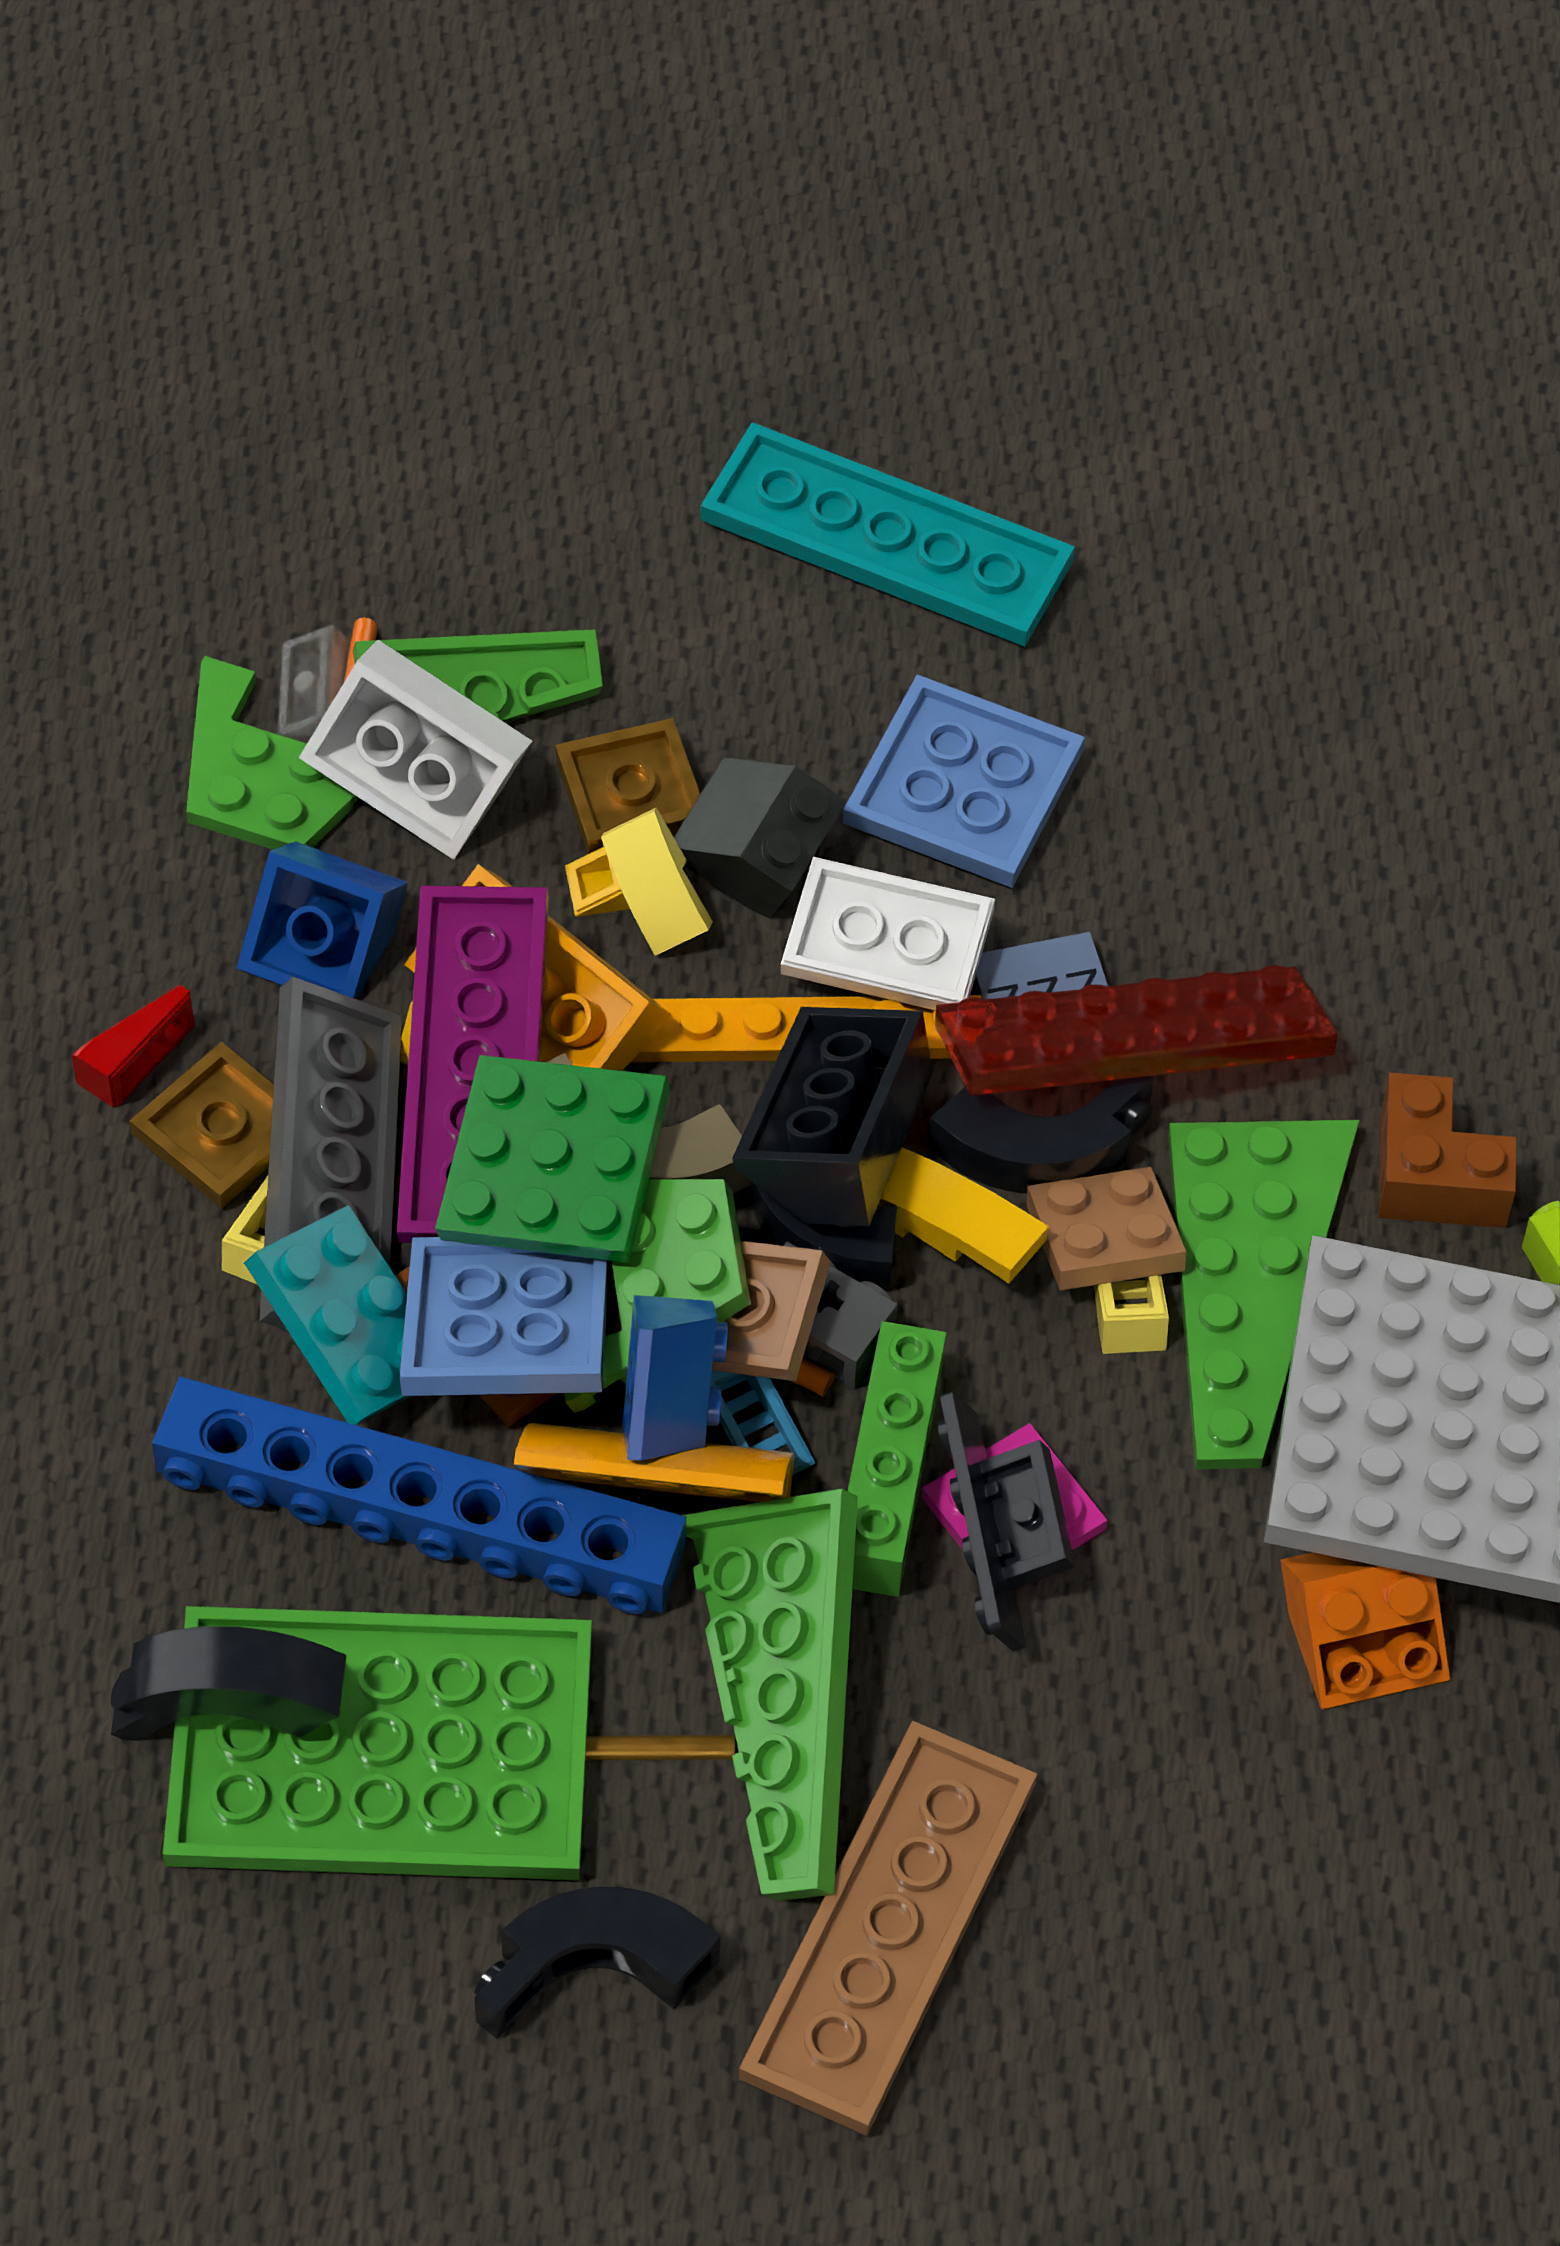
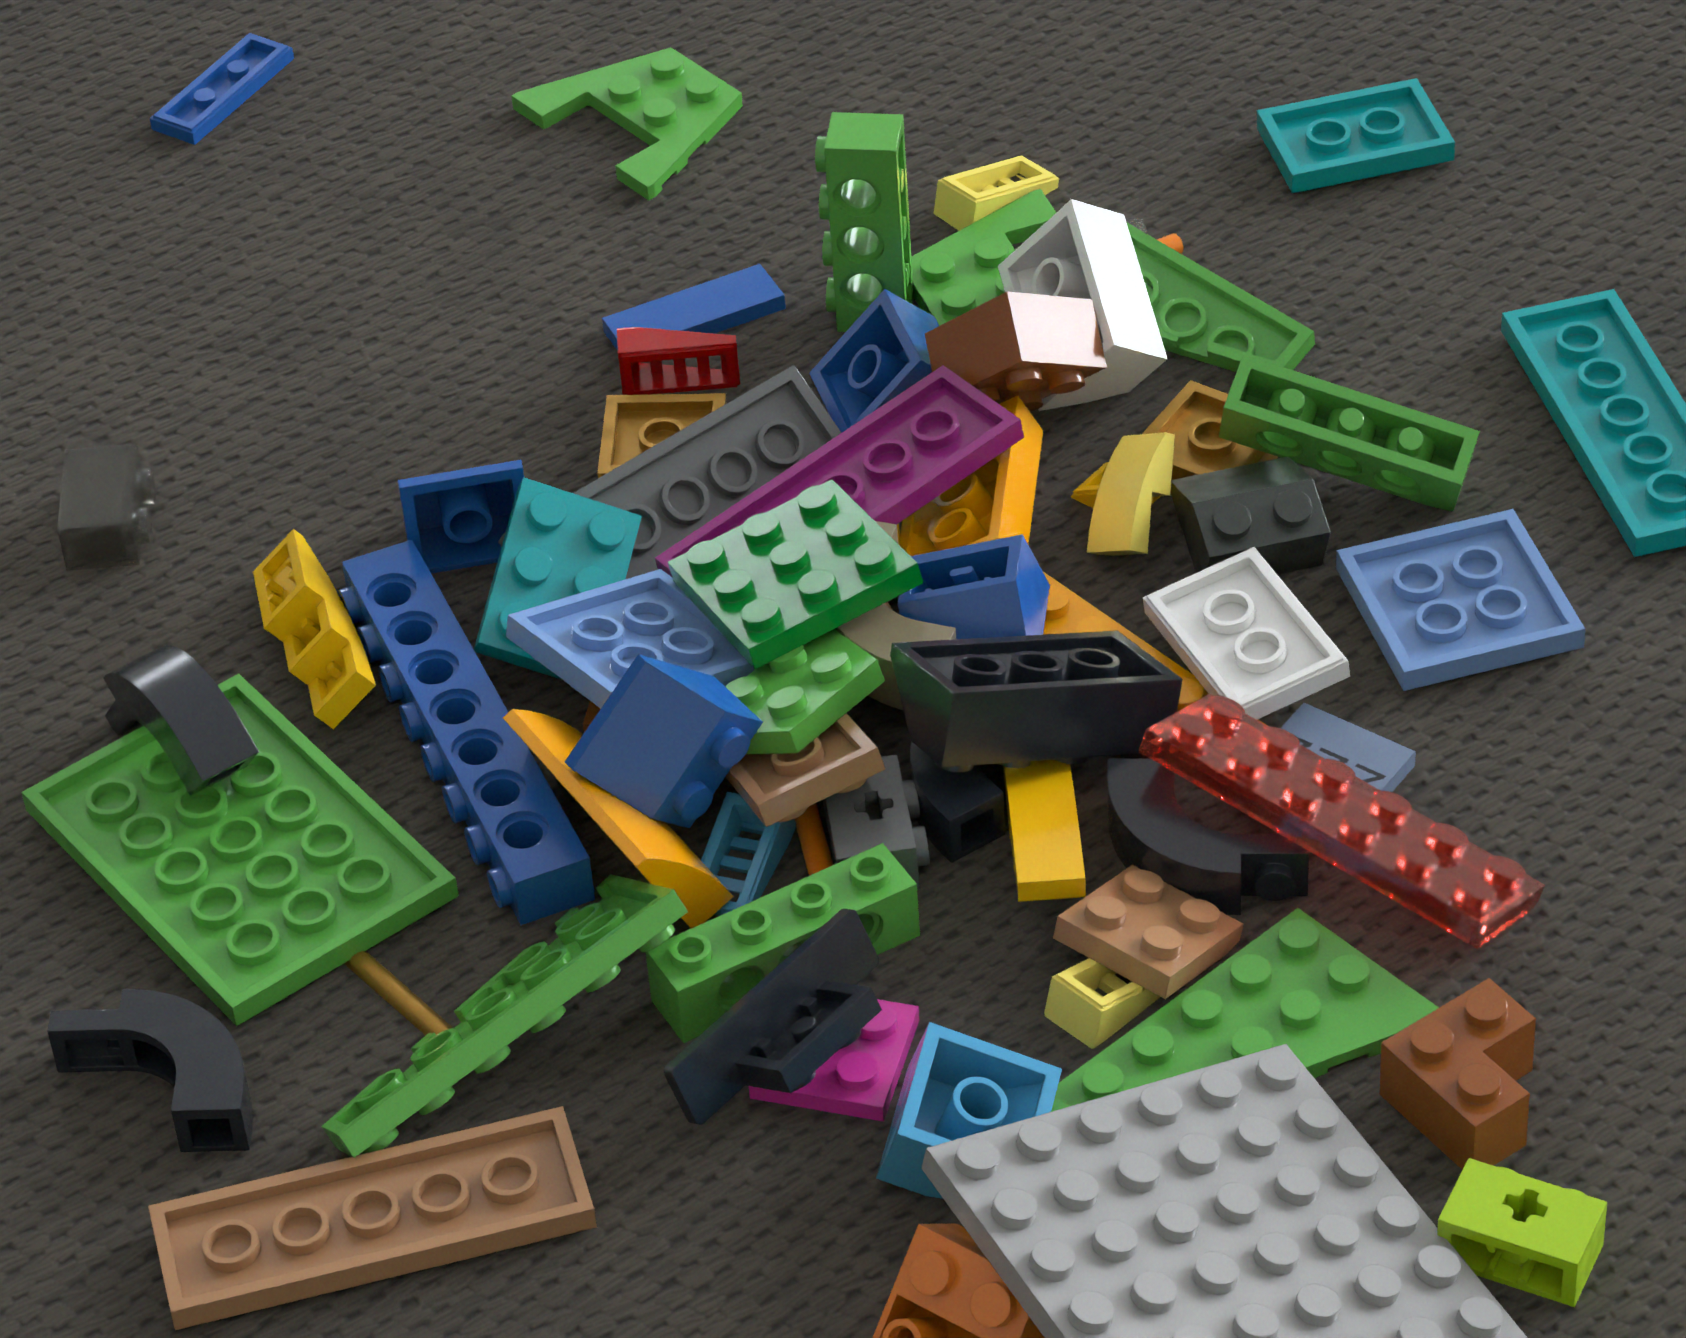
camera: 55 degrees right, 15 degrees down
none -> yellow slope [253,529,376,729]
none -> blue slope [398,460,524,573]
none -> blue tile [602,264,786,351]
none -> bright green brick [815,112,914,332]
none -> dark azure slope [876,1022,1062,1199]
none -> blue slope [898,534,1050,639]
none -> dark orange brick [925,291,1107,412]
none -> light yellow slope [934,156,1059,231]
none -> bright green brick [1219,354,1480,511]
none -> teal plate [1257,78,1455,193]

